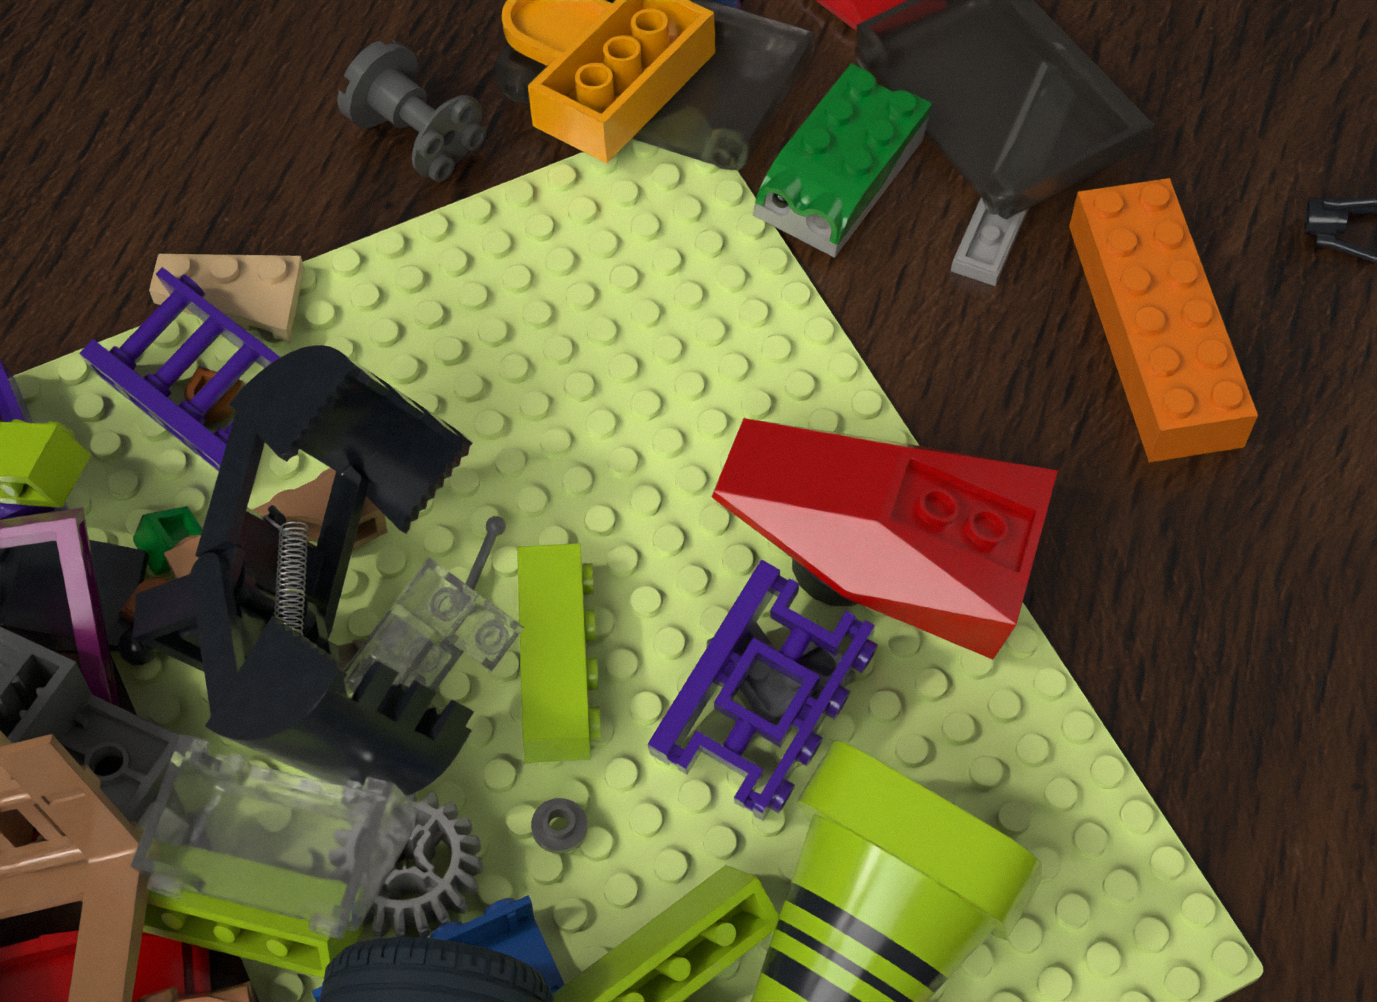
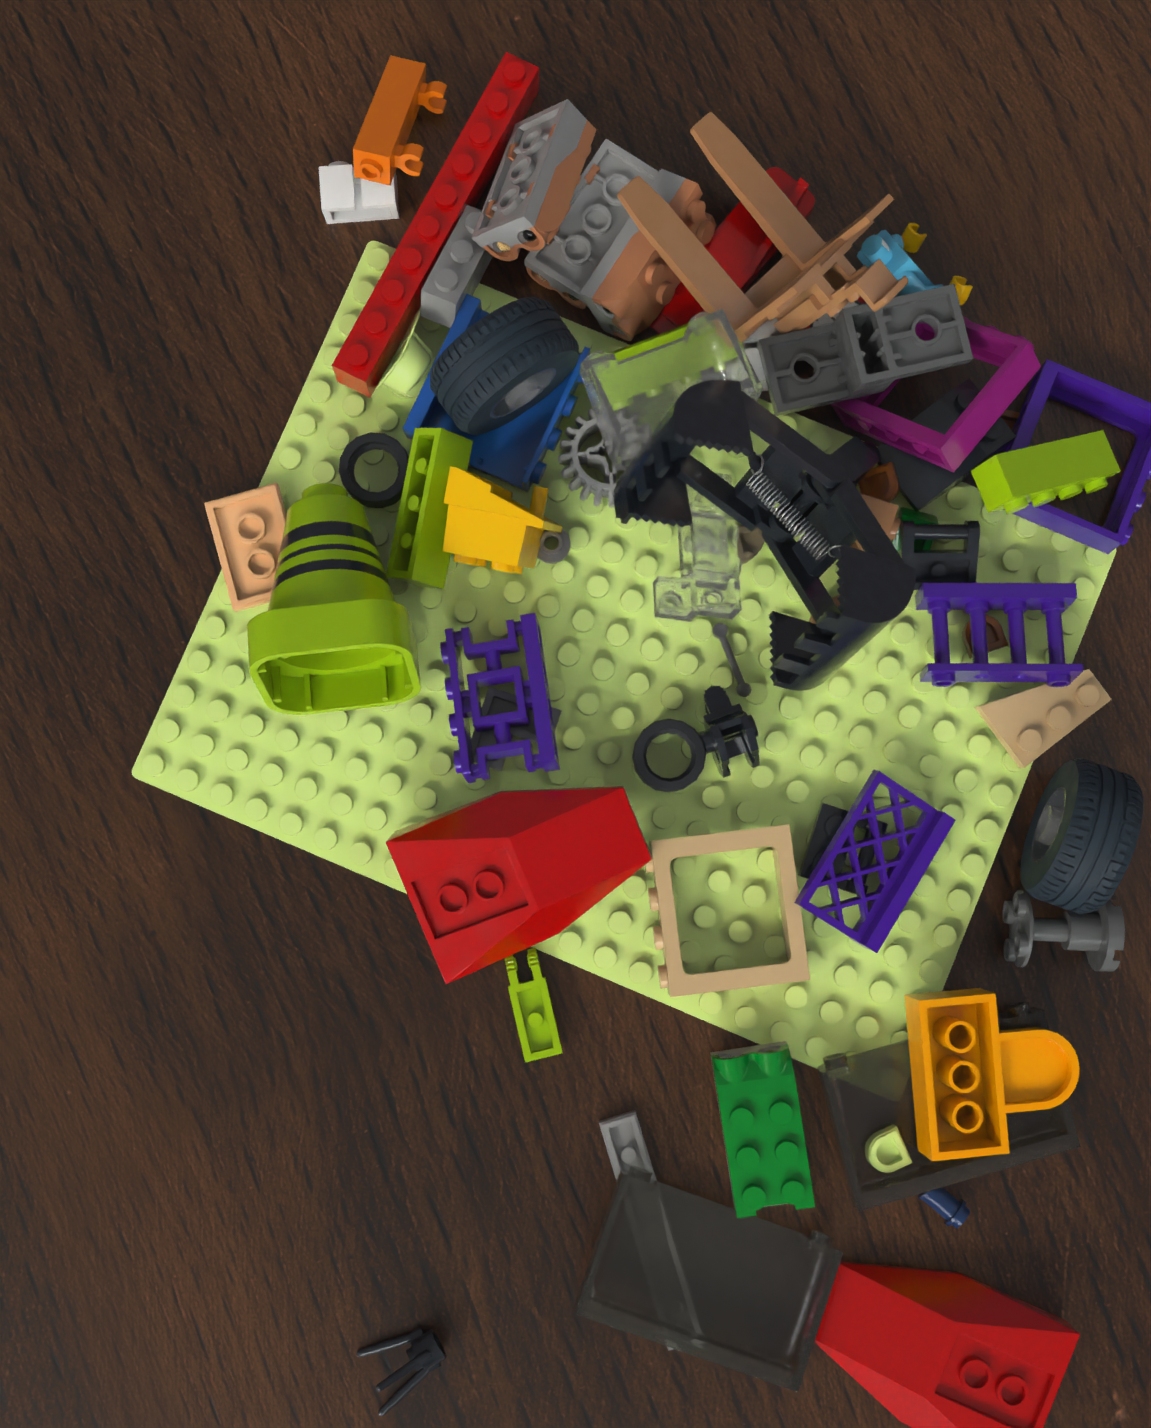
camera: 140 degrees right, 25 degrees up
lime brick [517,543,601,763] -> none
orange brick [1069,178,1258,462] -> none
none -> yellow piece [443,466,563,574]
none -> lime hinge [505,948,563,1062]
none -> black tyre [632,719,706,792]
none -> tan piece [645,824,810,997]
none -> black hinge [700,685,760,778]
none -> dark purple fence [794,770,956,953]
none -> black plate [798,803,888,895]
none -> yellowish green tile [865,1124,913,1173]
none -> black plate [899,521,980,590]
none -> black wheel [1020,758,1144,914]

